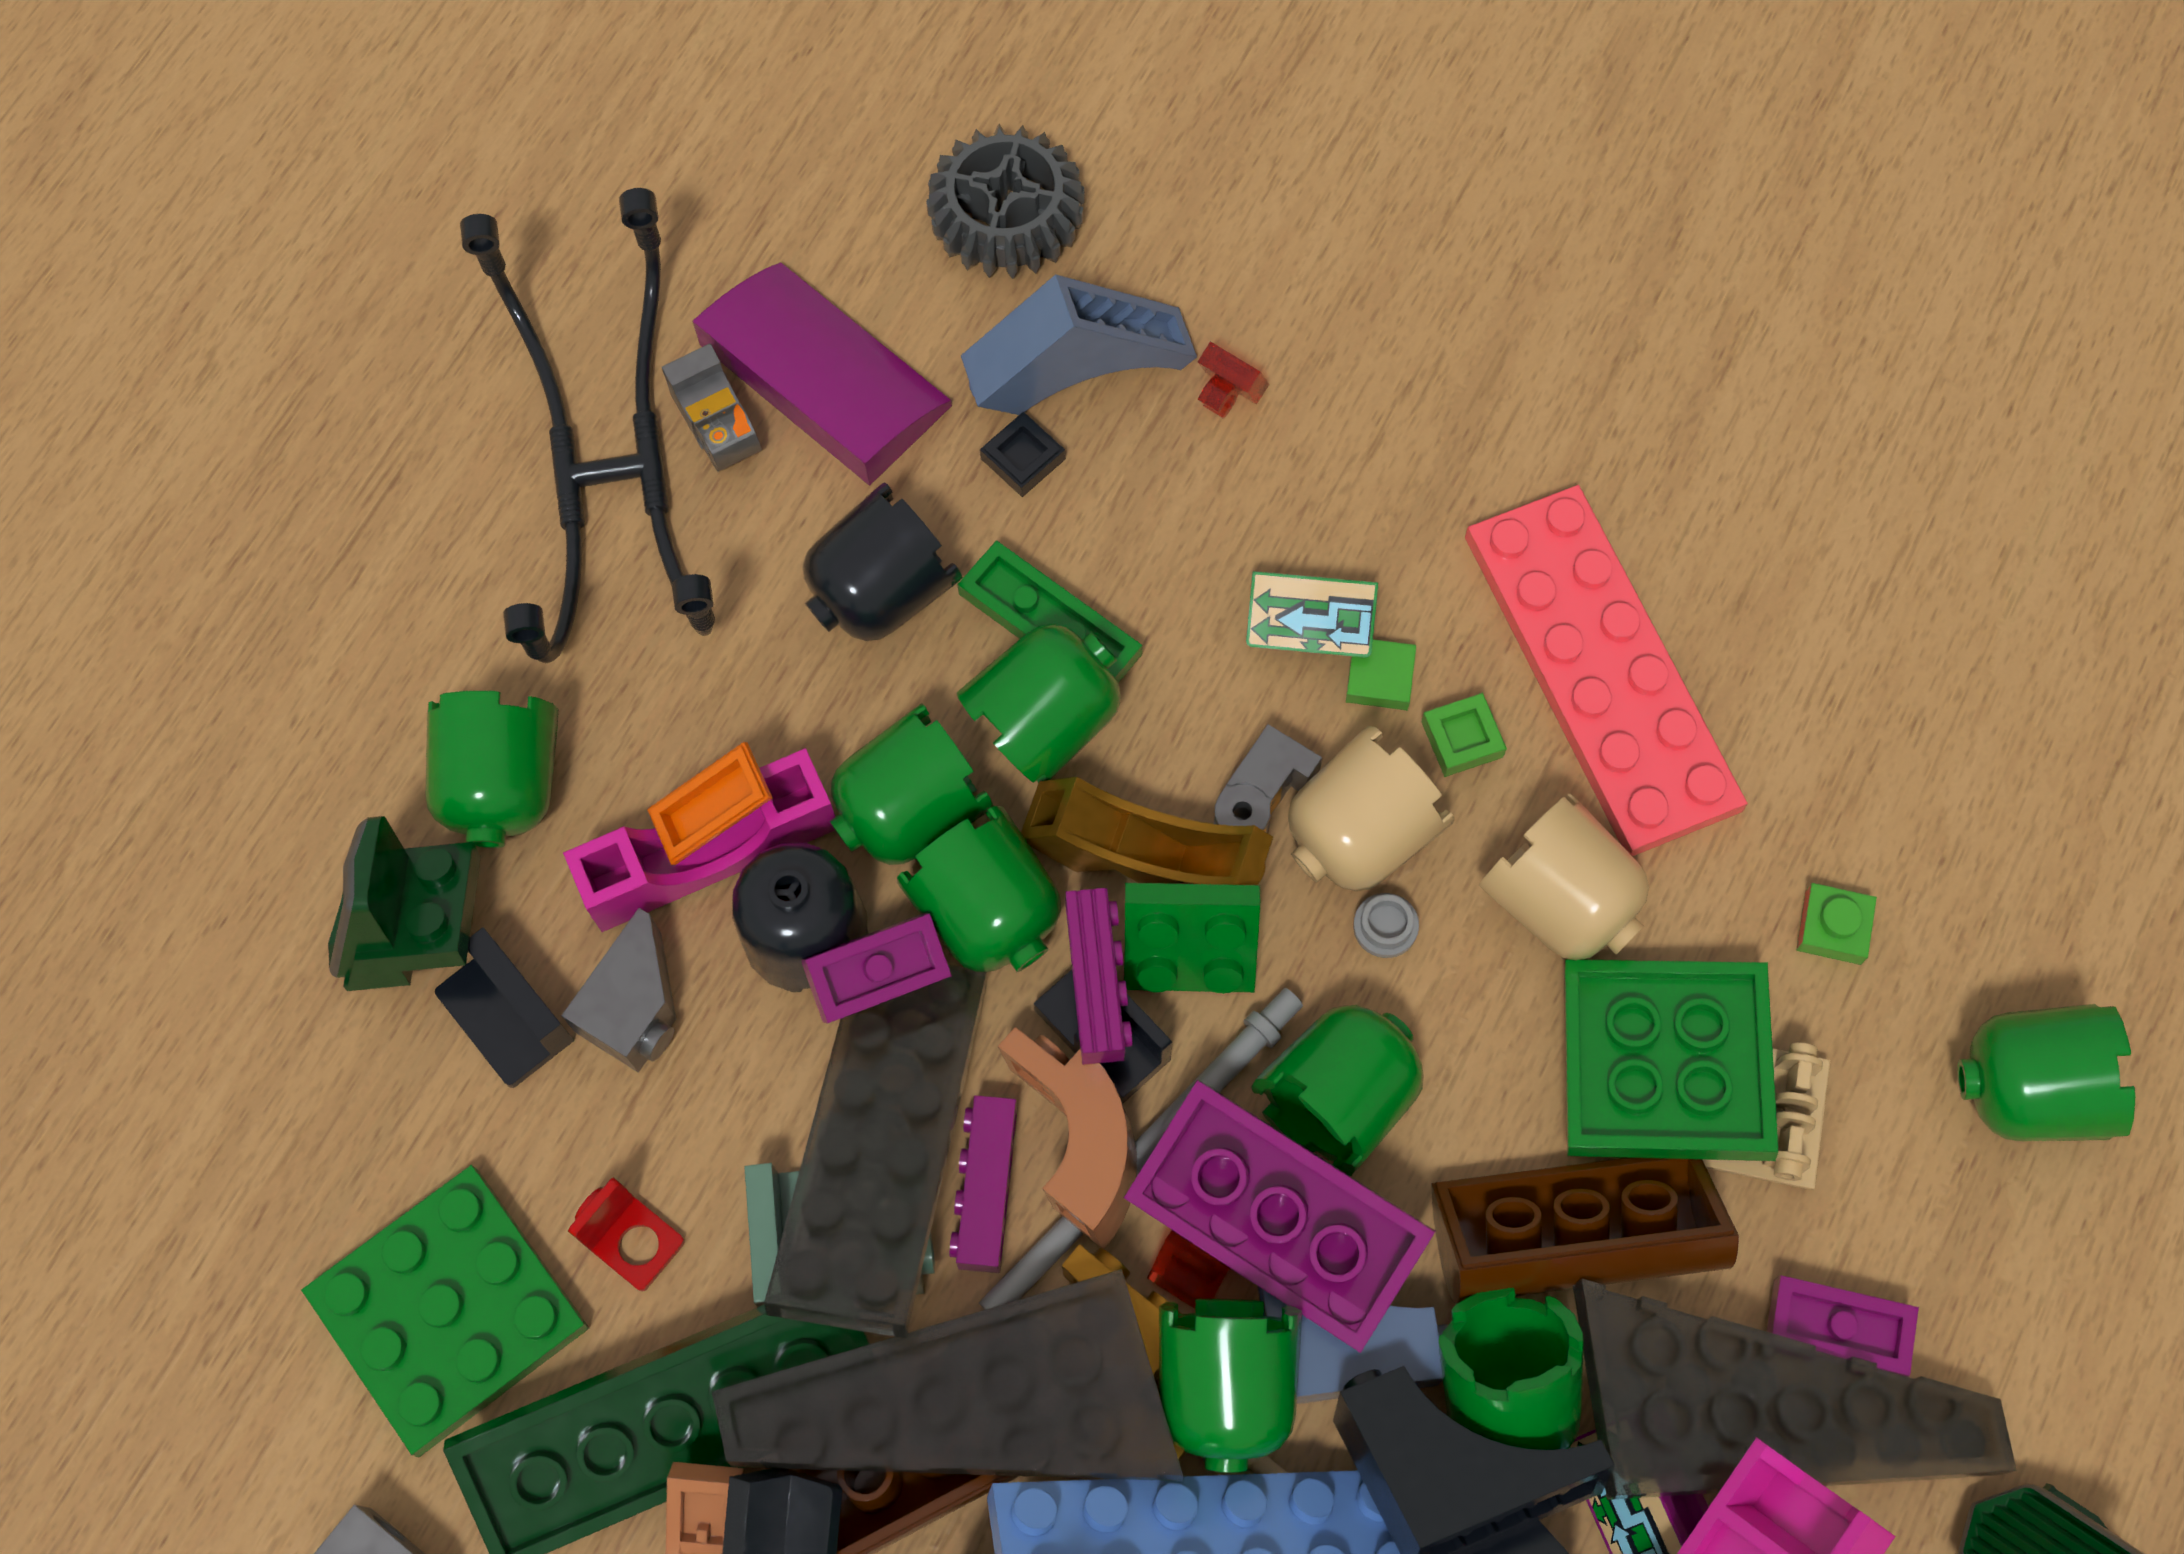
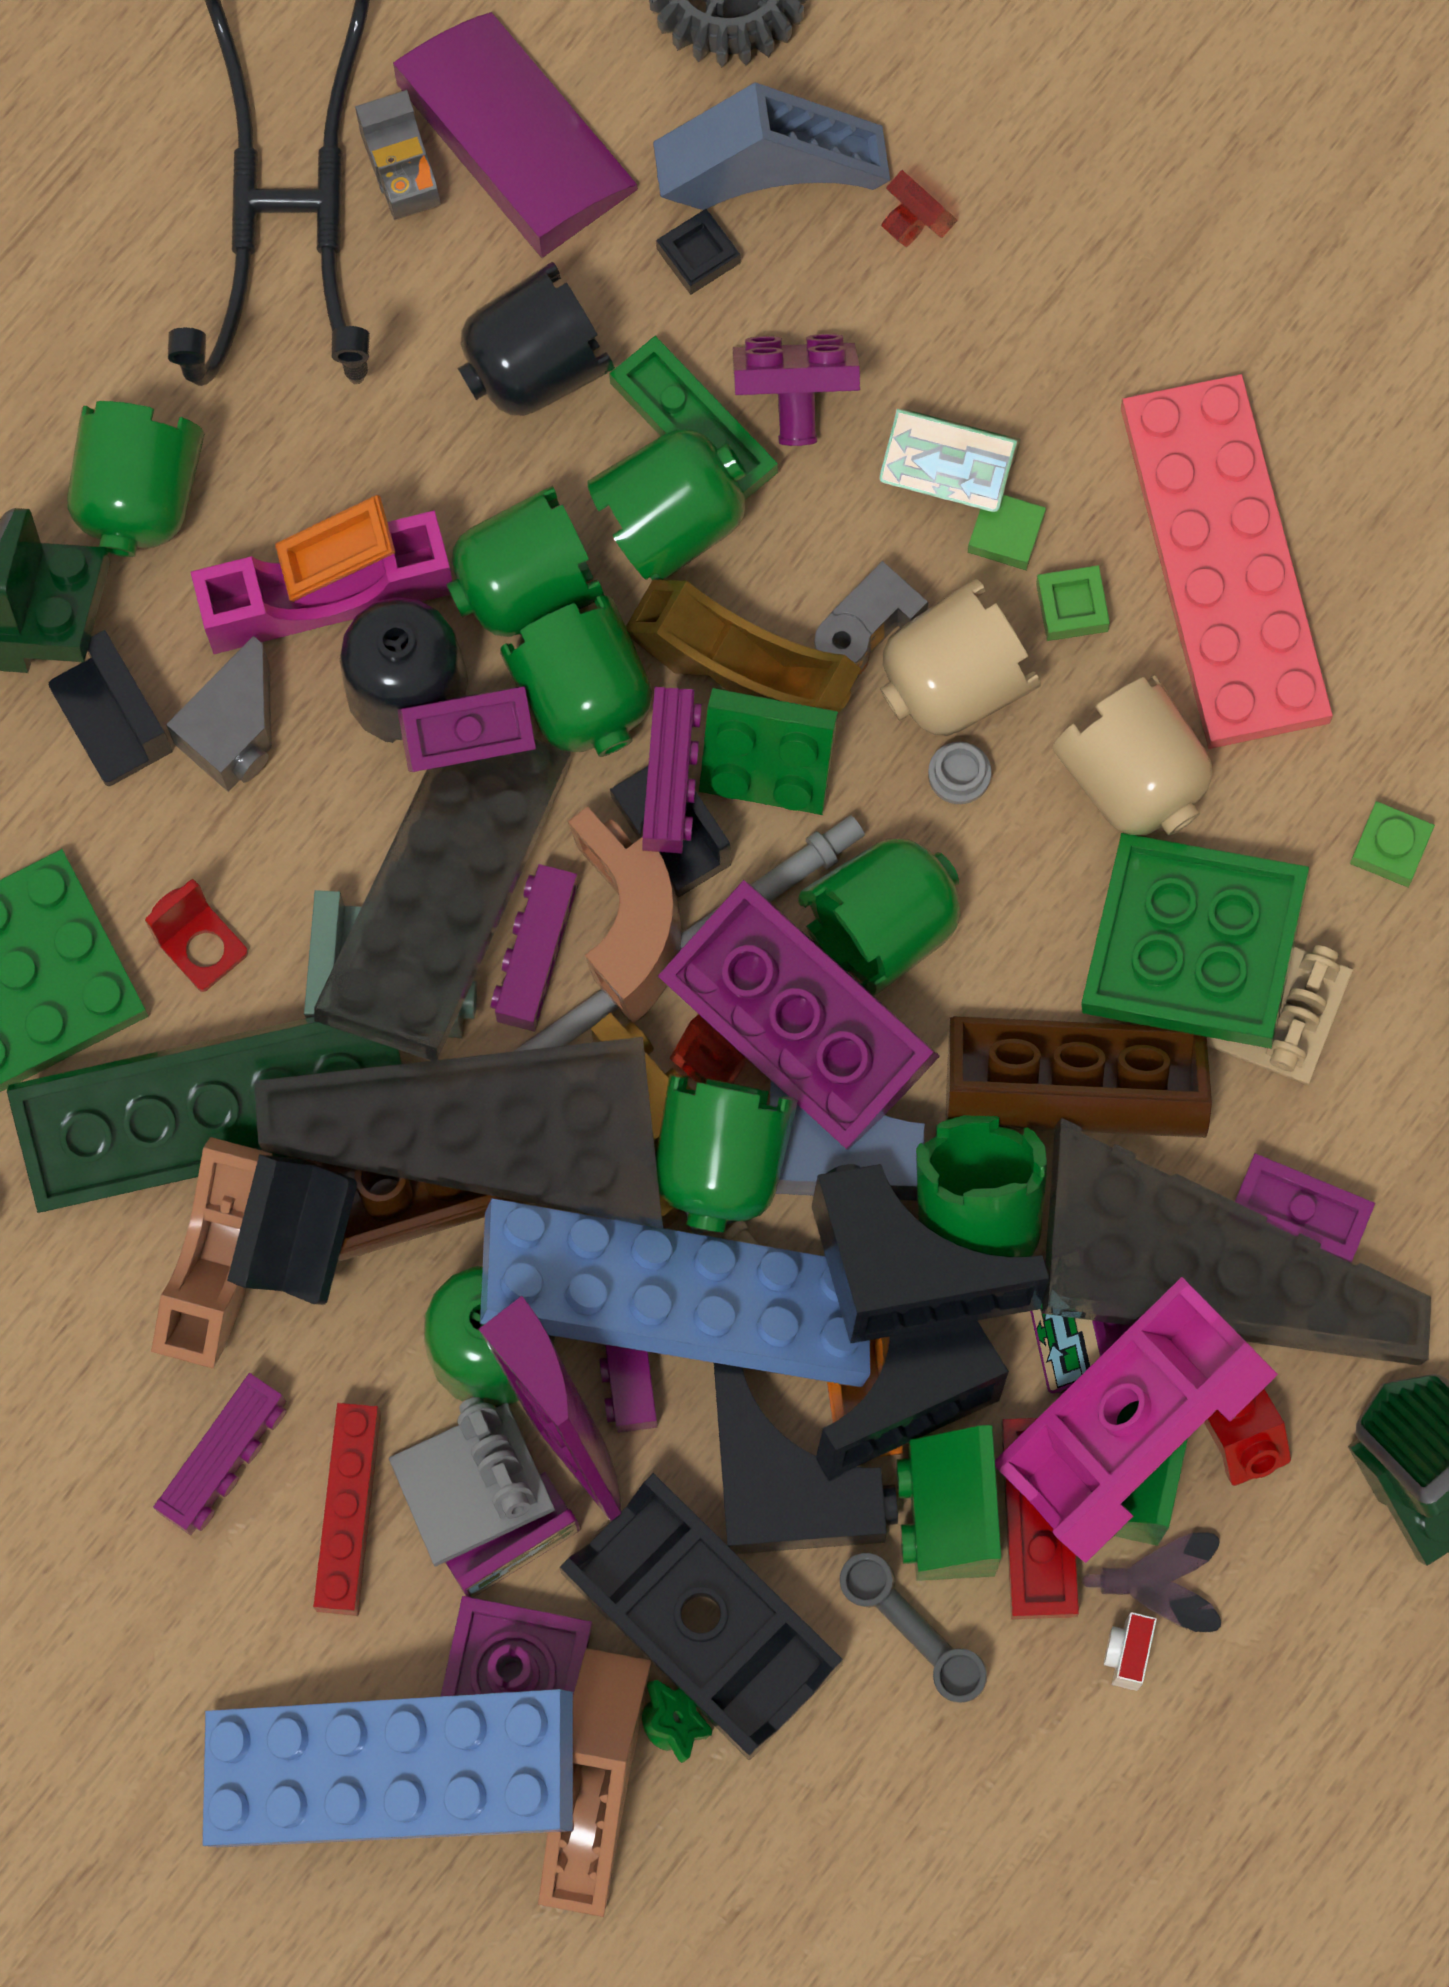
camera: 10 degrees right, 5 degrees up
none -> magenta plate [733,334,860,446]

